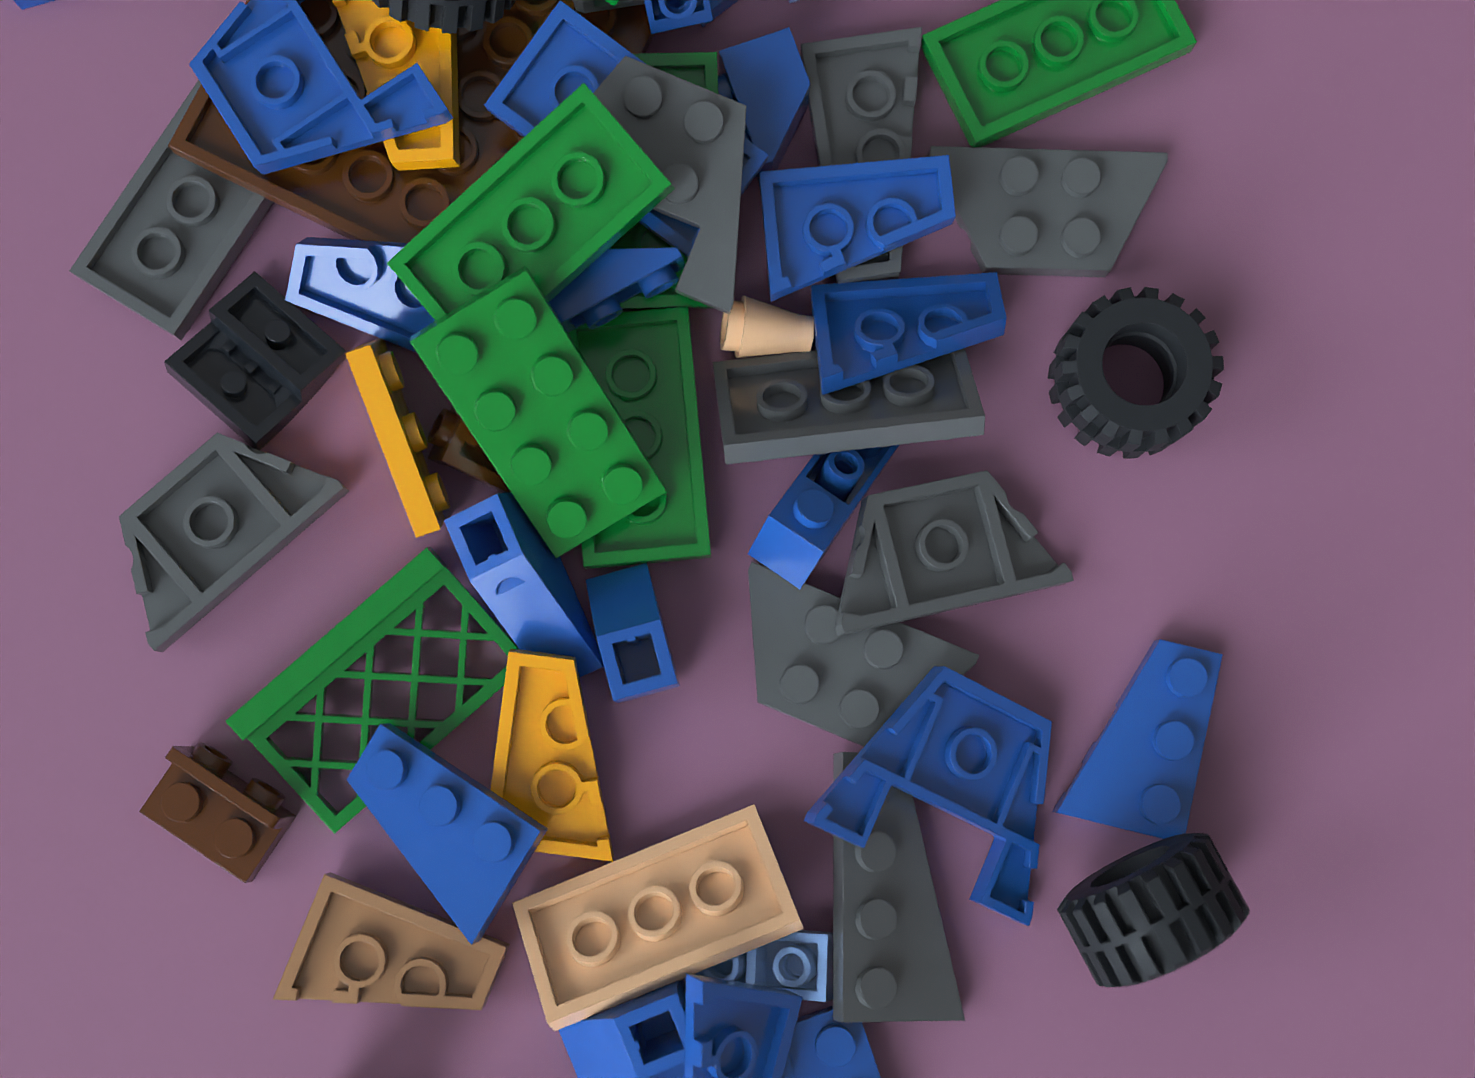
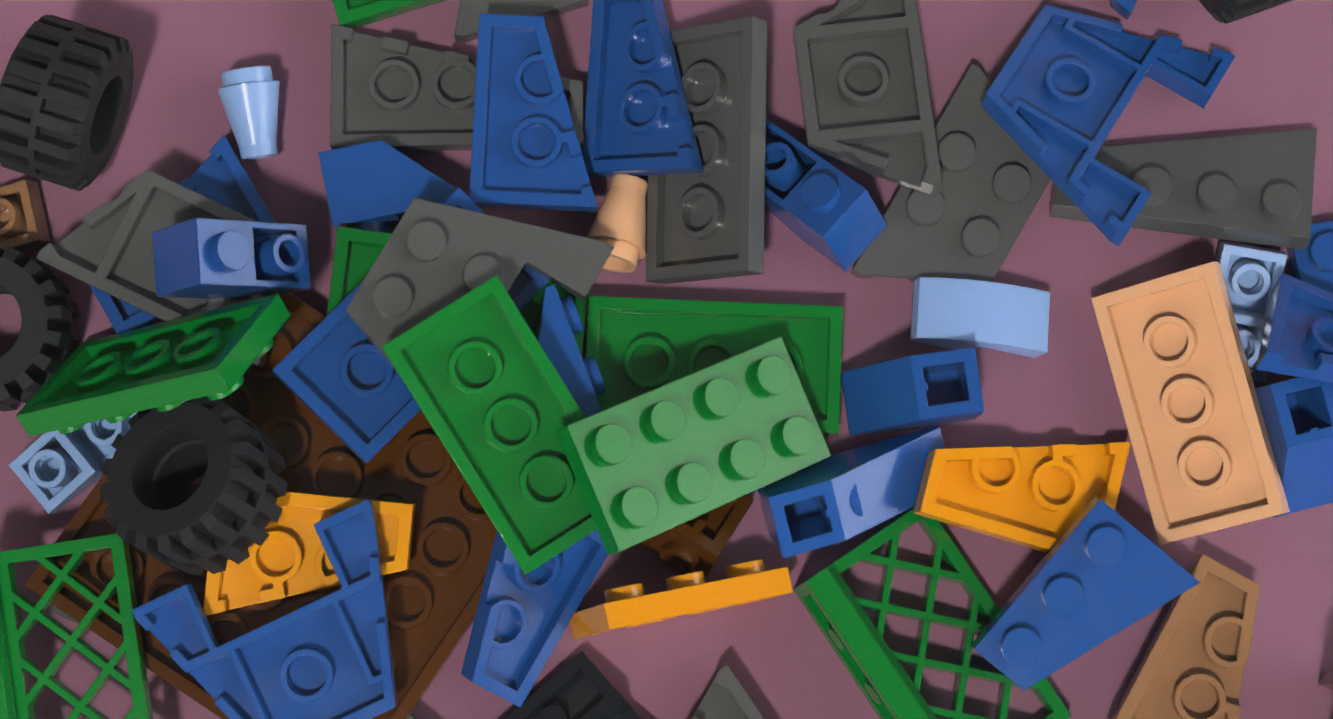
camera: 80 degrees left, 0 degrees up
none -> light blue slope [910,277,1050,358]

